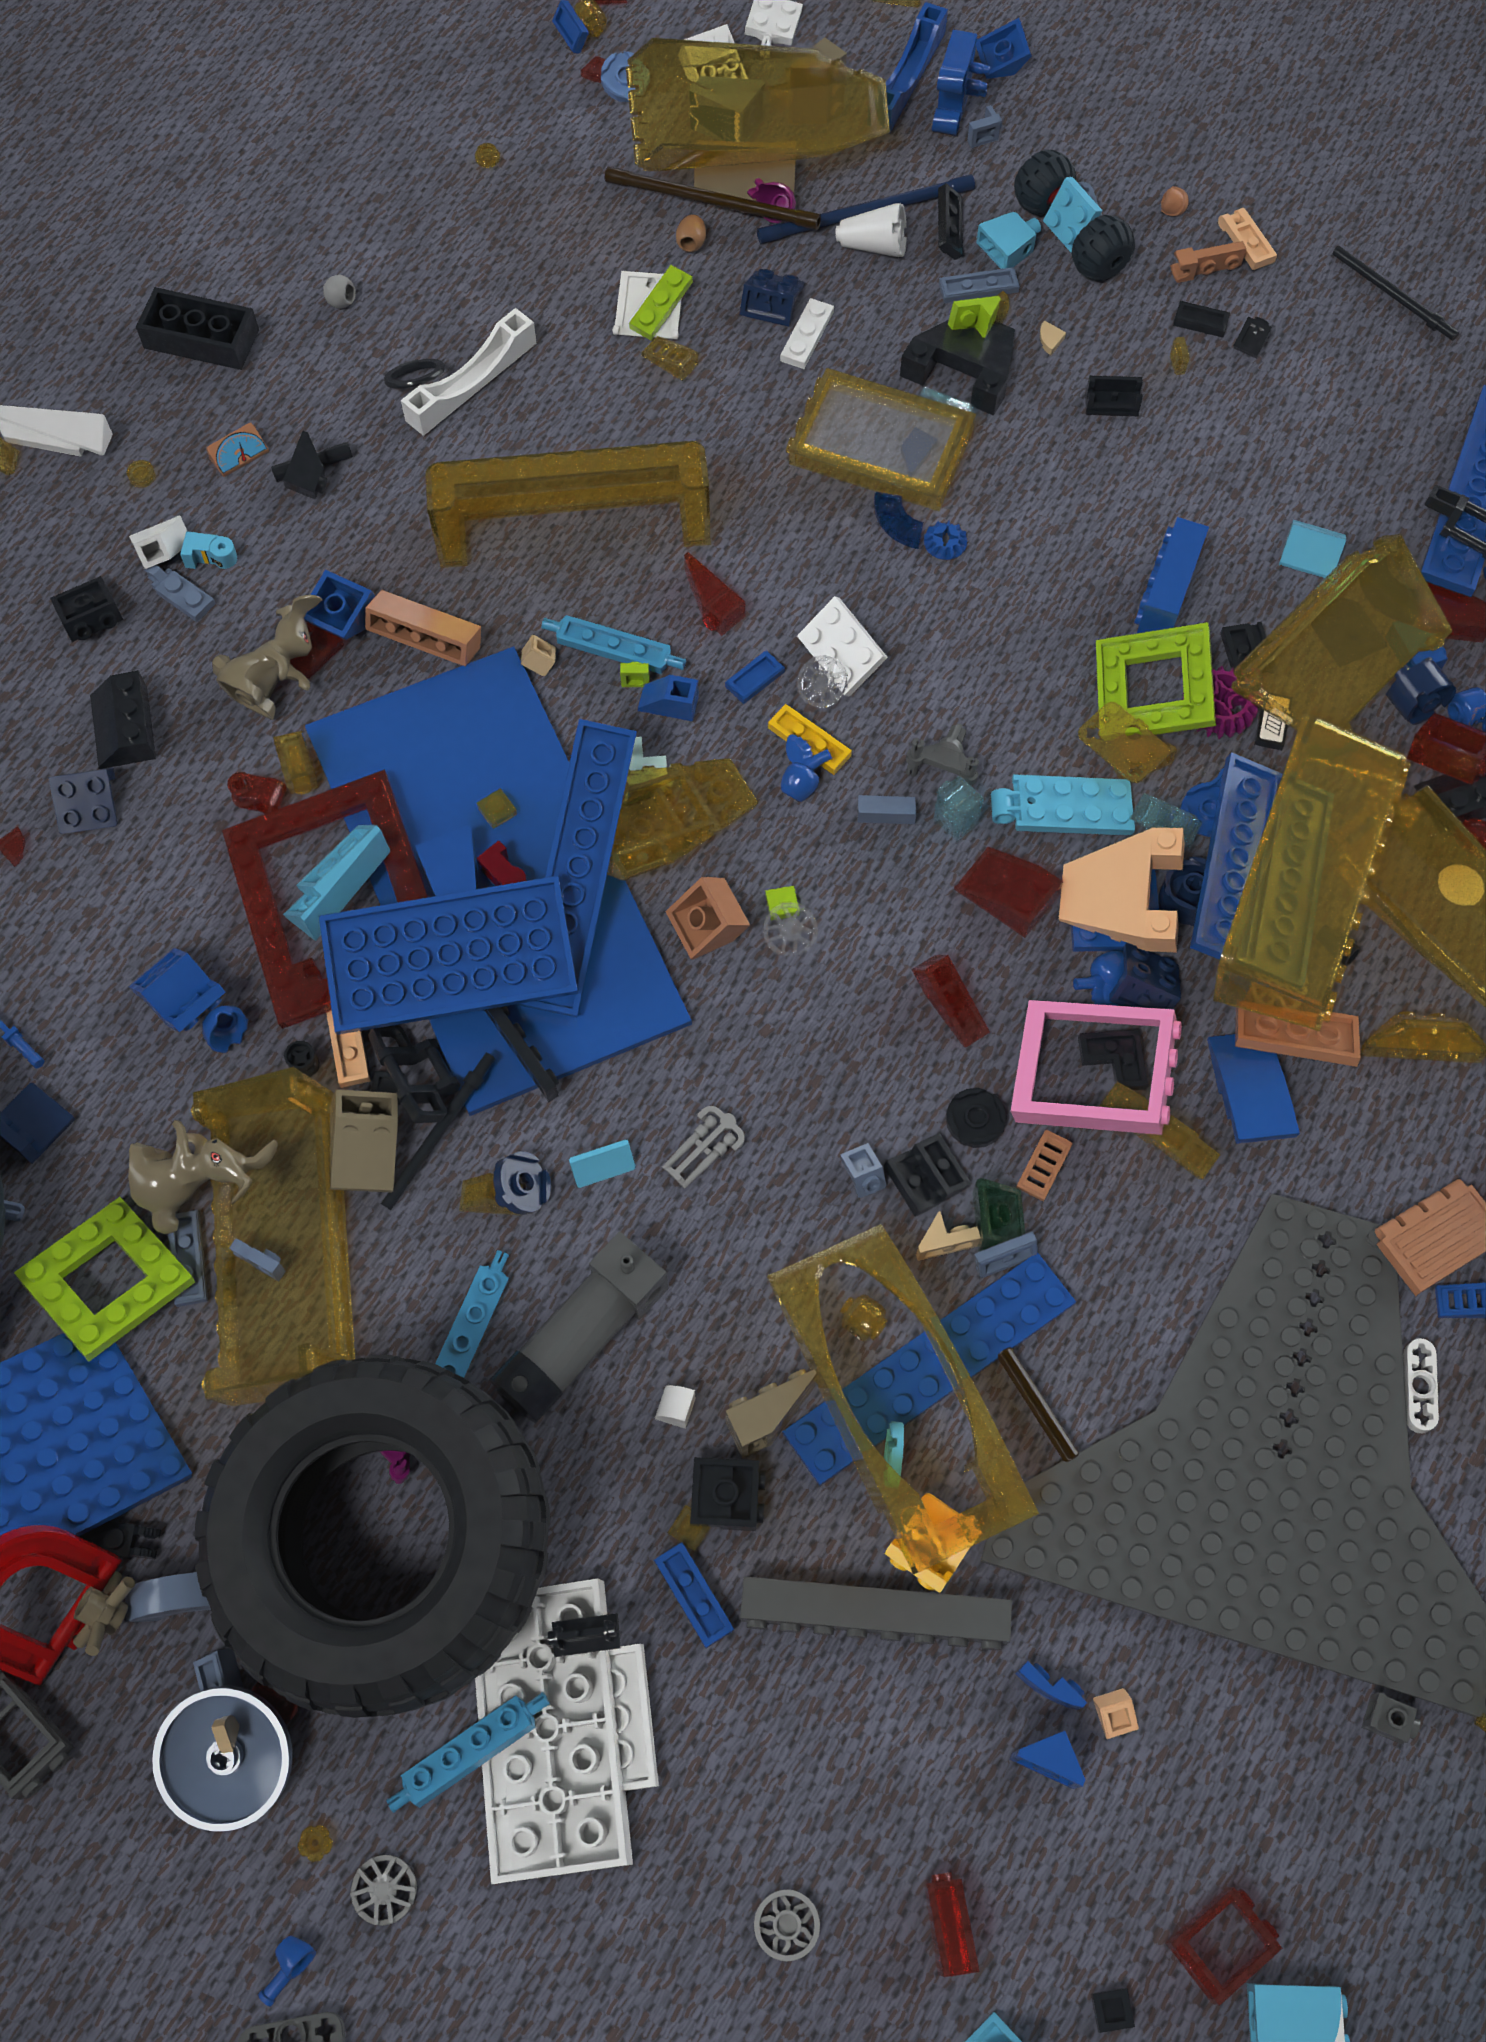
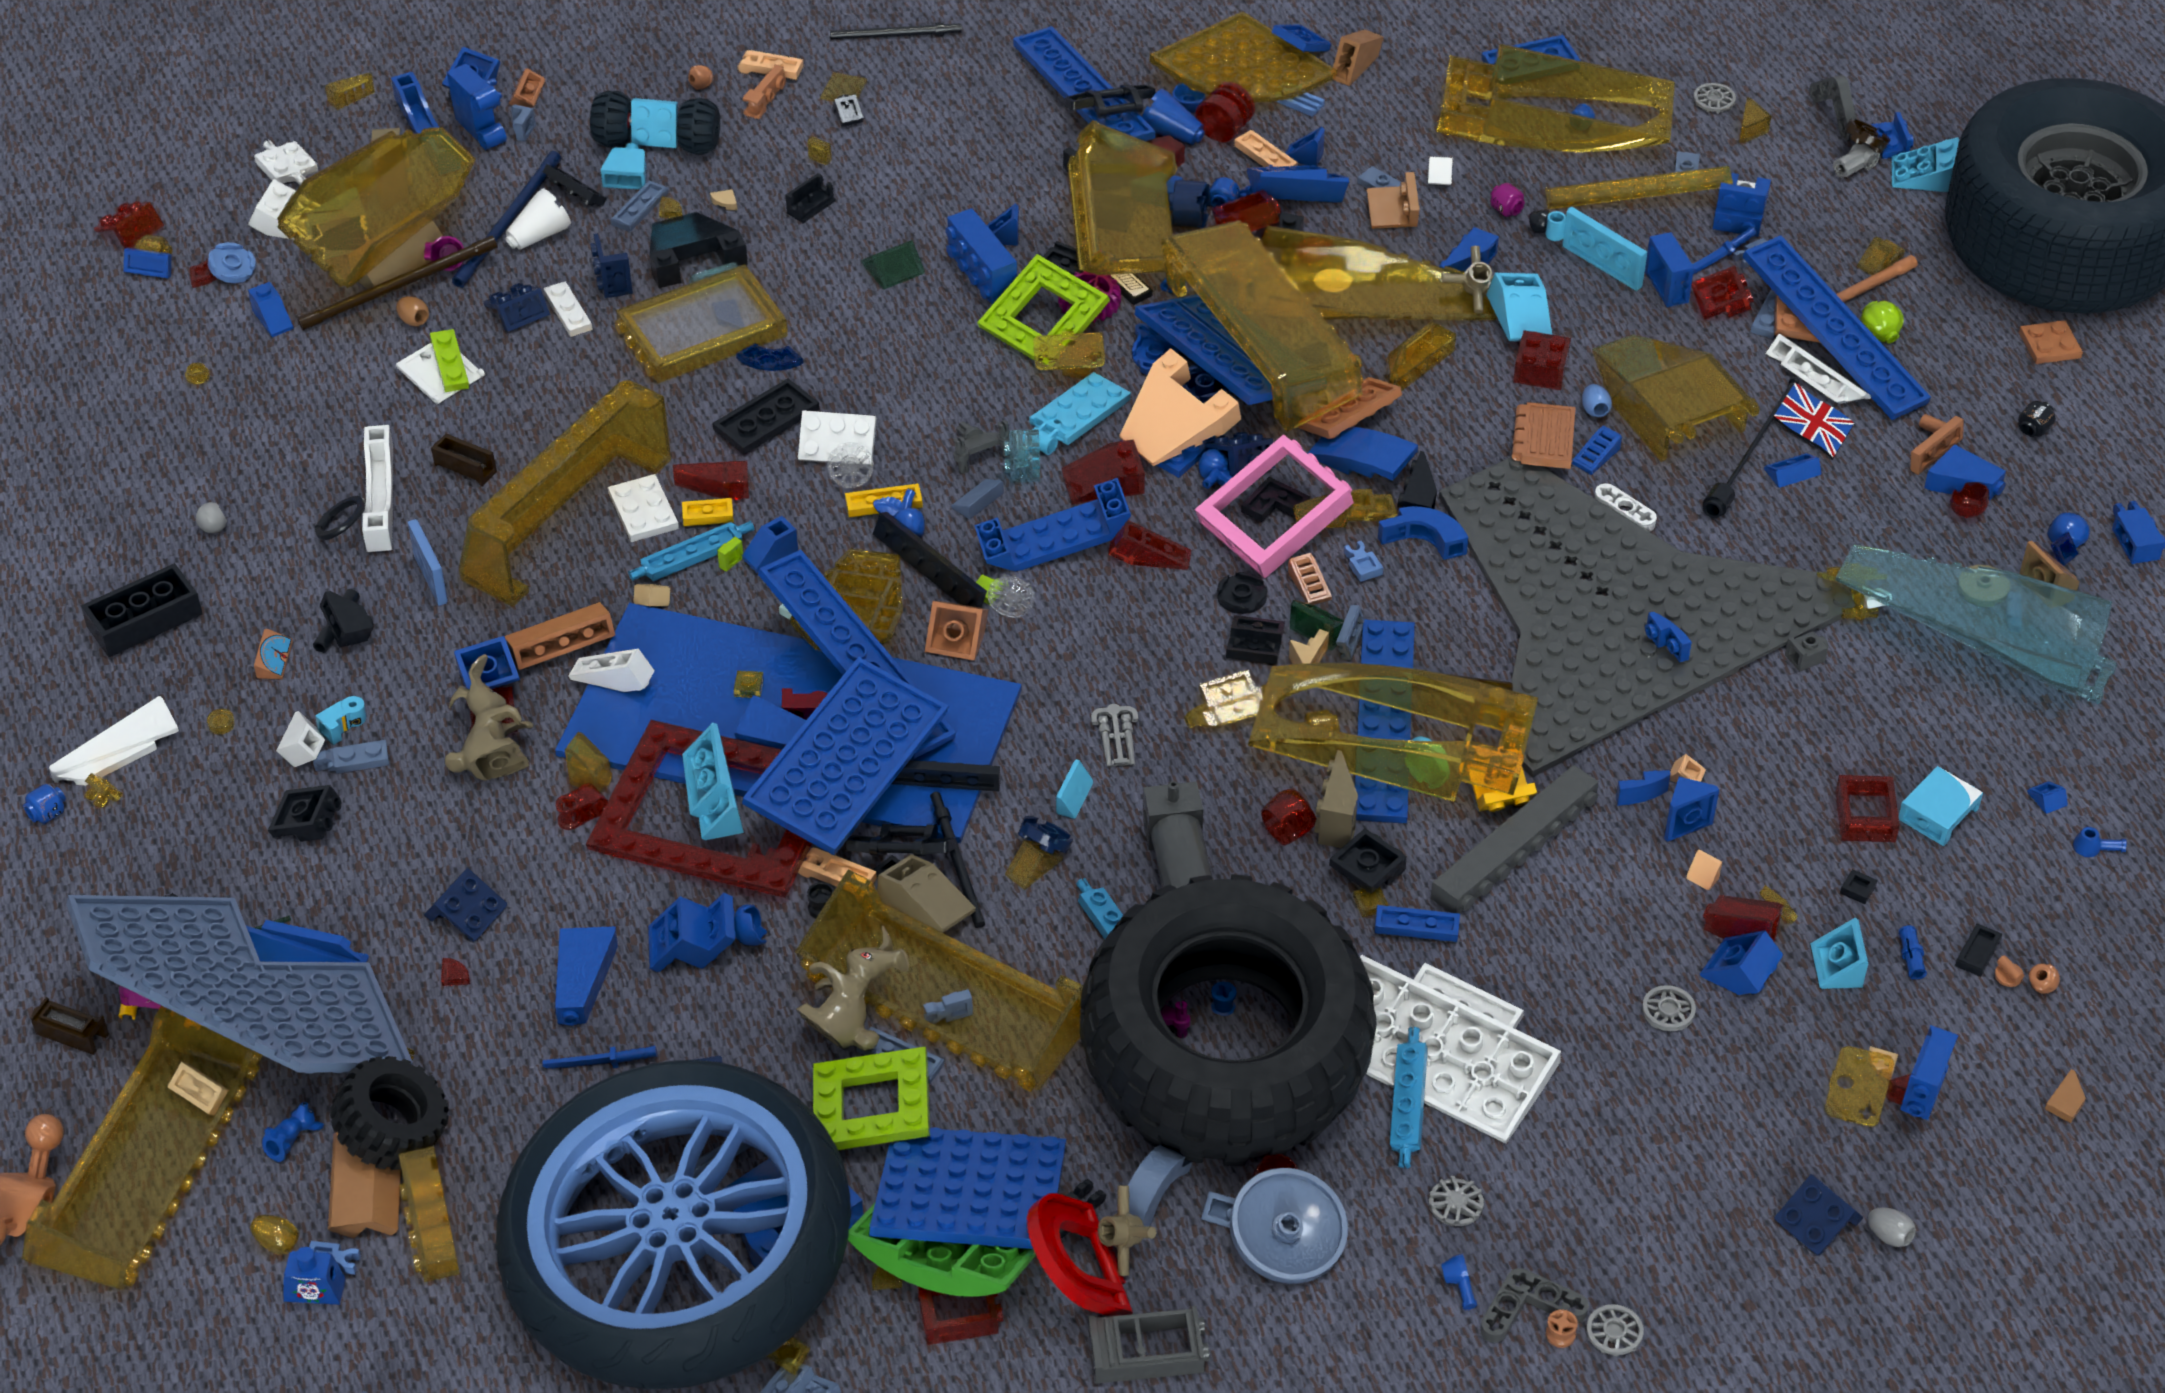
camera: 50 degrees left, 20 degrees down
black slope [90,670,156,769] -> none
tan tile [211,1715,240,1753] -> none
clear yellow plate [298,1825,333,1862] -> none
black hinge [548,1613,621,1657] -> none
clear yellow slope [641,336,698,381] -> none
white brick [655,1385,696,1429] -> none
blue tile [725,650,785,704] -> none
sand blue bracket [840,1143,886,1198] -> none
blue gear [924,520,967,560] -> none
lime slope [948,296,1001,338] -> none
clear light blue brick [1130,793,1202,848] -> none
black tile [1173,301,1230,338] -> none
medium azure slope [1279,520,1346,580] -> none
none -> blue slope [248,282,294,337]
none -> medium blue tile [408,519,448,606]
none -> dark brown window [431,434,497,486]
none -> nougat slope [508,68,545,108]
none -> blue slope [555,926,618,1026]
none -> white slope [569,648,655,692]
none -> dark blue bracket [590,233,633,298]
none -> white plate [608,474,679,542]
none -> yellow plate [682,498,734,526]
none -> black plate [713,378,820,455]
none -> clear yellow piece [820,72,867,102]
none -> clear green slope [861,240,925,289]
none -> black plate [873,512,987,608]
none -> blue slope [974,478,1131,571]
none -> blue slope [987,203,1019,245]
none -> clear yellow plate [1184,669,1285,728]
none -> clear red piece [1261,788,1317,845]
none -> medium blue plate [1344,541,1383,582]
none -> blue arch [1378,507,1469,560]
none -> black slope [1397,451,1437,509]
none -> blue slope [1645,612,1692,663]
none -> light nougat slope [1687,850,1722,890]
none -> blue slope [1700,930,1783,995]
none -> clear yellow tile [1759,885,1798,924]

